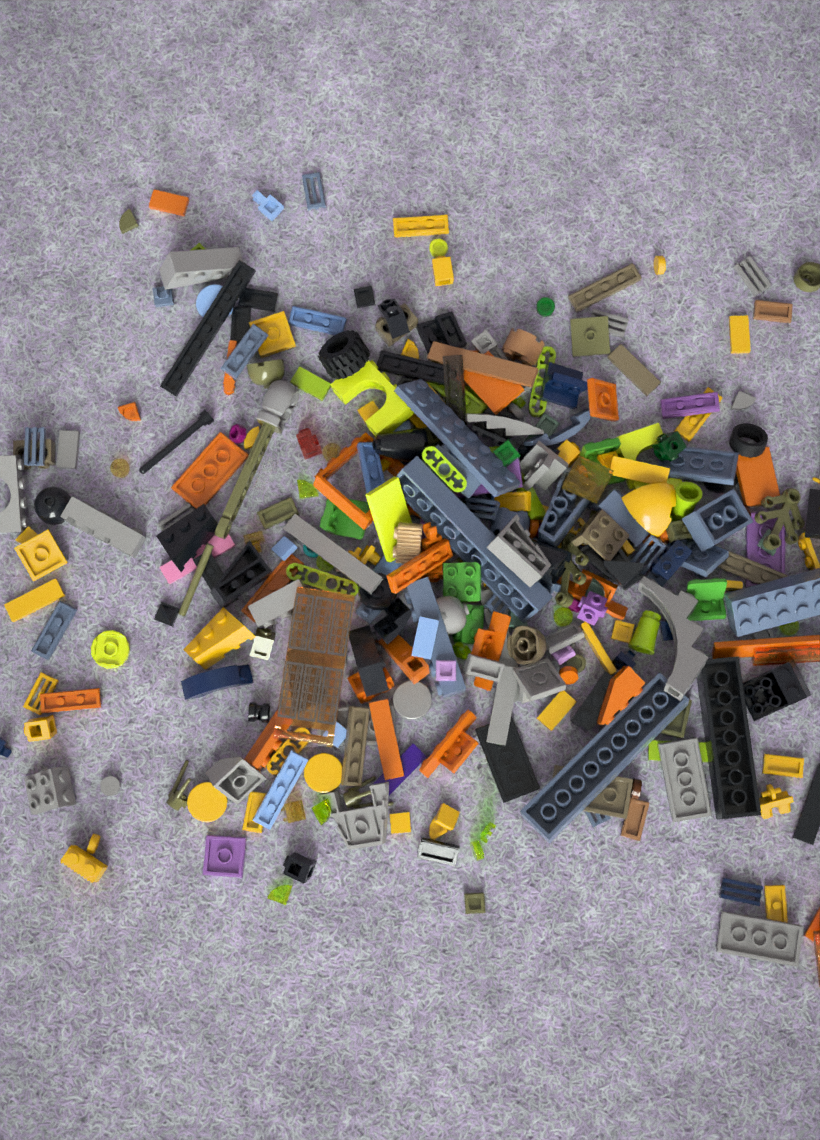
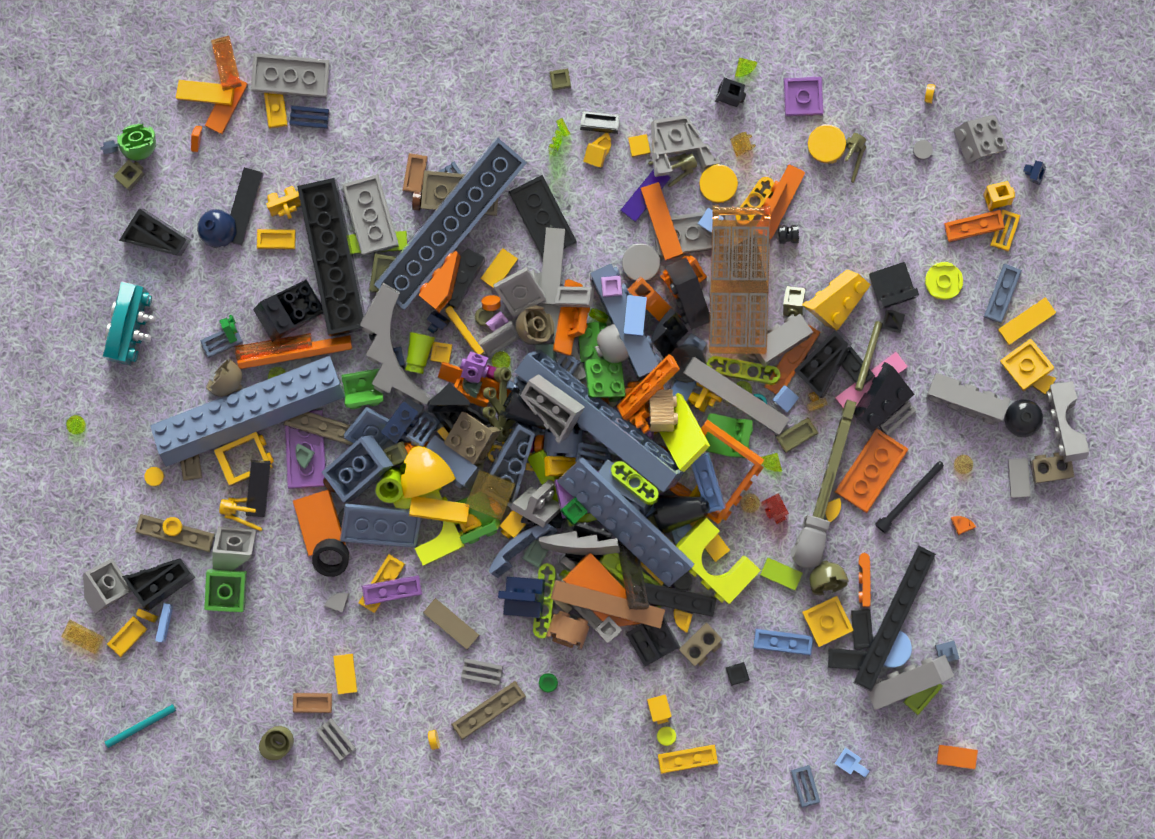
camera: 170 degrees right, 5 degrees up
sand blue tile [24,427,46,466] -> none
yellow brick [60,845,108,883] -> none
olive tile [119,209,138,234] -> none
dark blue arch [181,664,254,700] -> none
light grey slope [206,757,266,805] -> none
sand blue tile [220,324,268,380] -> none
magenta tile [229,424,246,444] -> none
yellow tile [242,791,266,833] -> none
light blue tile [252,750,308,830] -> none
clear neon green tile [312,798,331,825] -> none
black tyre [318,330,370,379] -> none
dark tan tile [341,706,370,787] -> none
black slope [377,298,410,339] -> none
orange bracket [419,709,479,778] -> none
olive plate [570,316,610,357] -> none
orange tile [587,378,619,422] -> none
dark green brick [651,431,687,462] -> none
yellow tile [725,580,743,591] -> none
olive plant [754,488,805,550] -> none
none -> black bracket [869,262,919,310]

